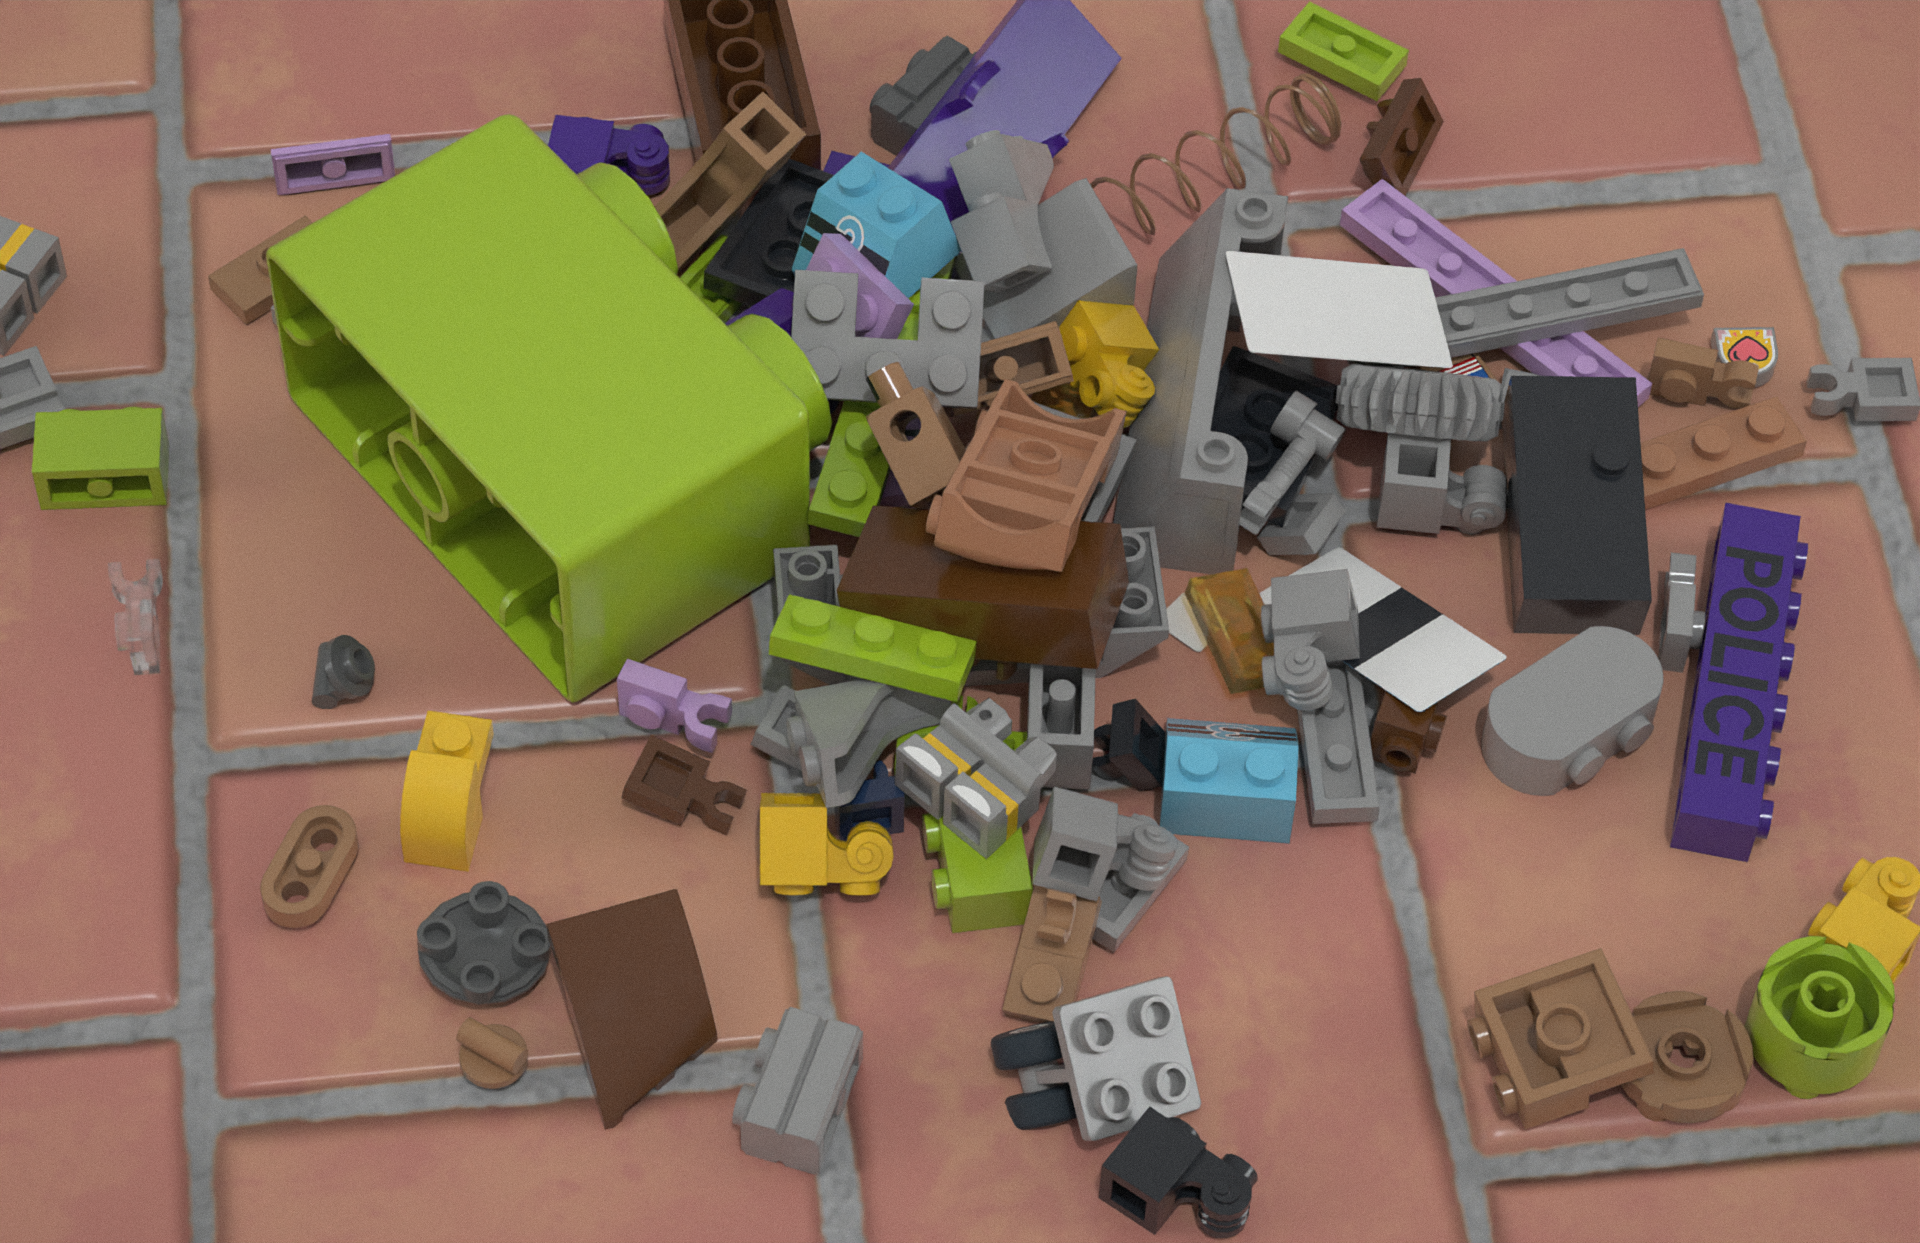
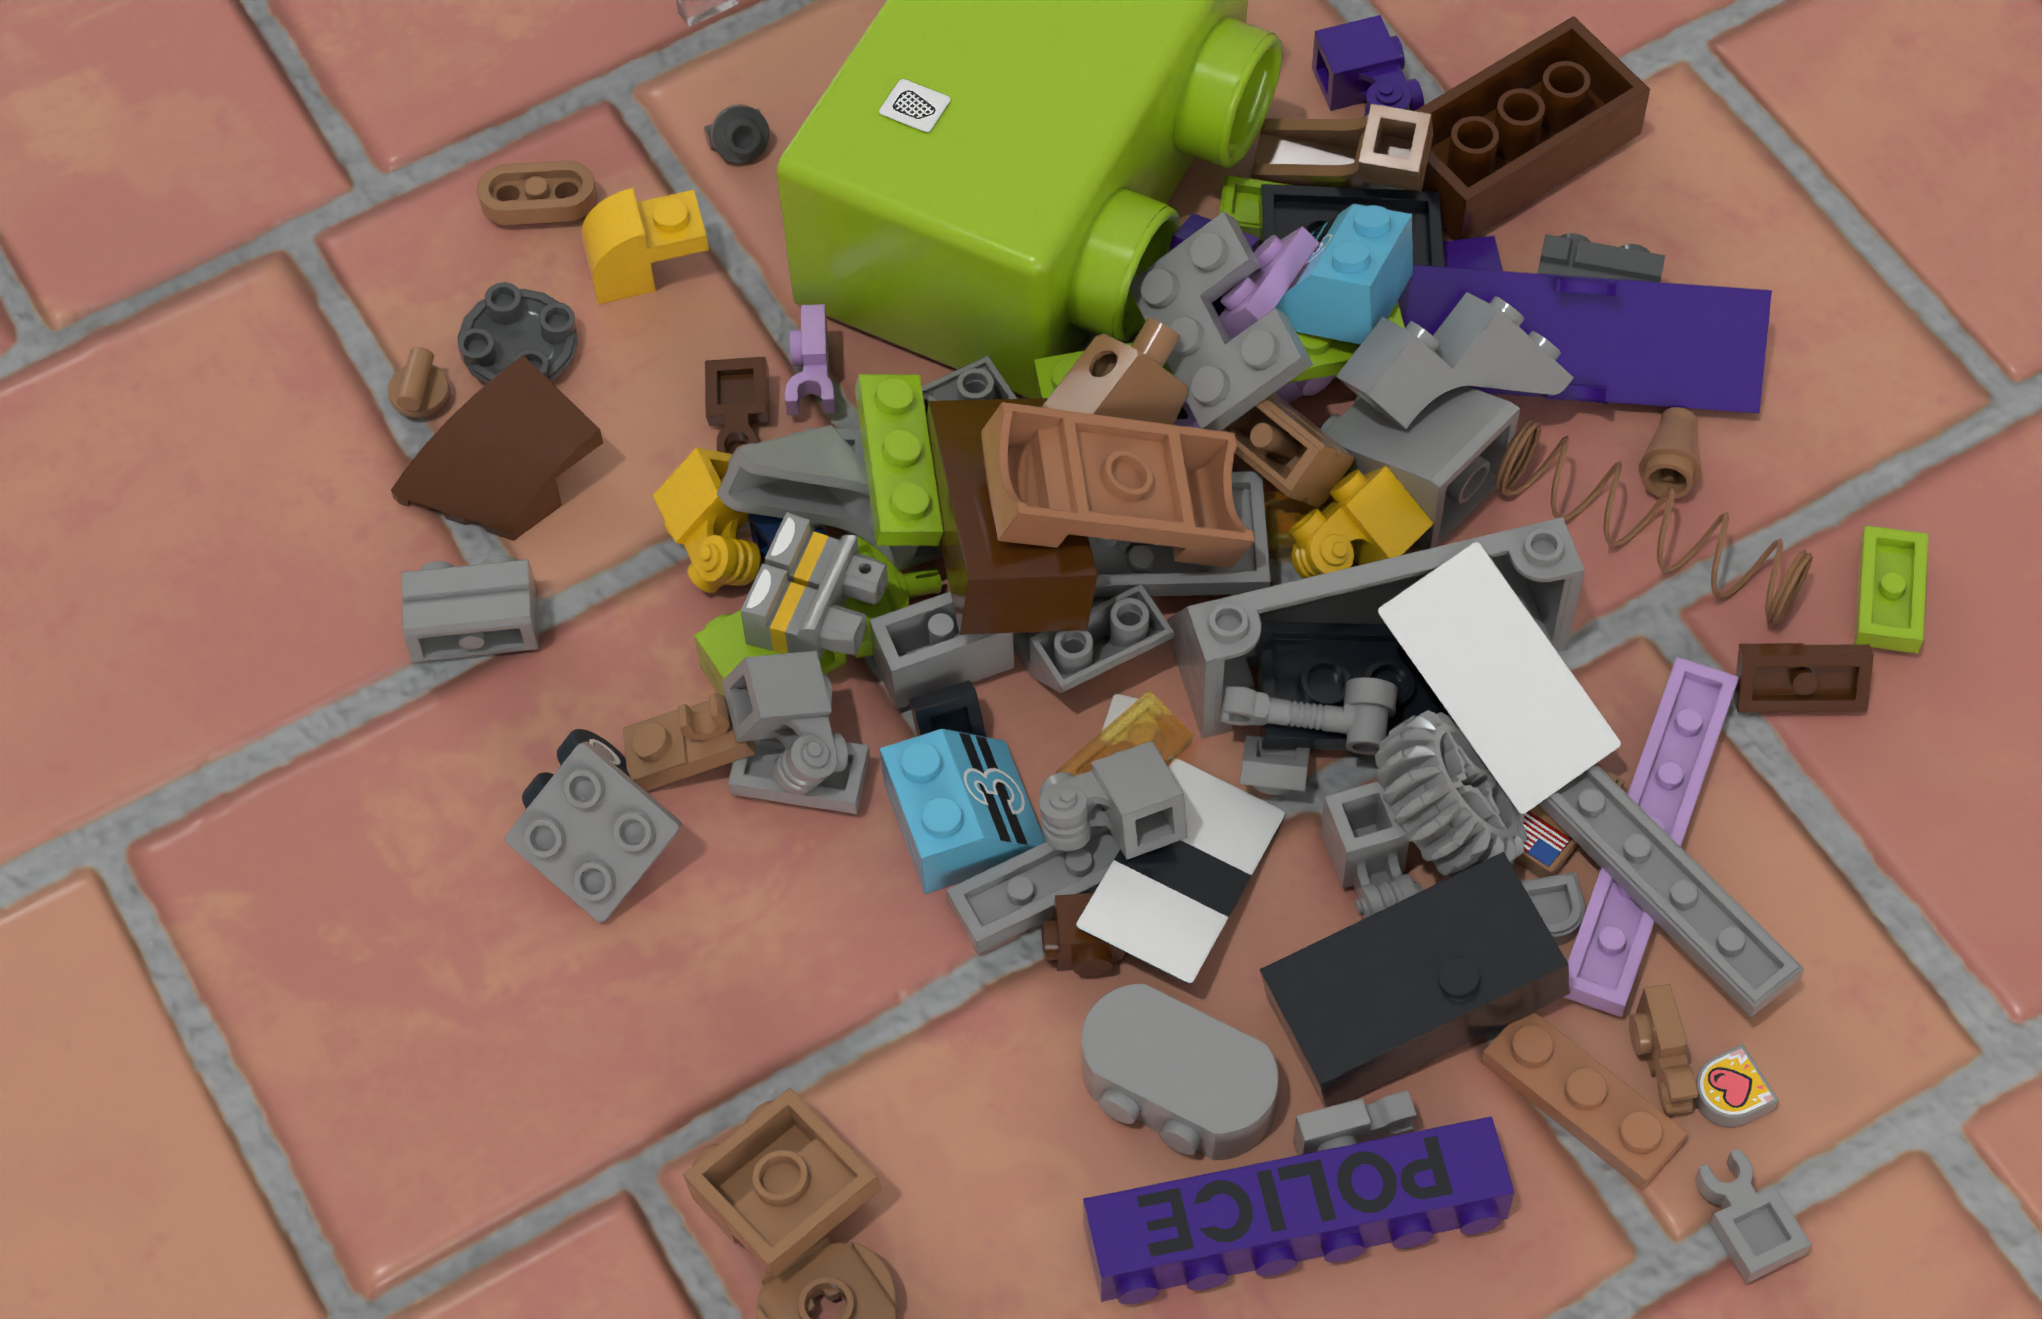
camera: 70 degrees right, 5 degrees up
black brick [1099,1107,1258,1238] -> none
none -> white sticker [879,79,950,132]
none -> medium nougat cone [1639,407,1701,499]

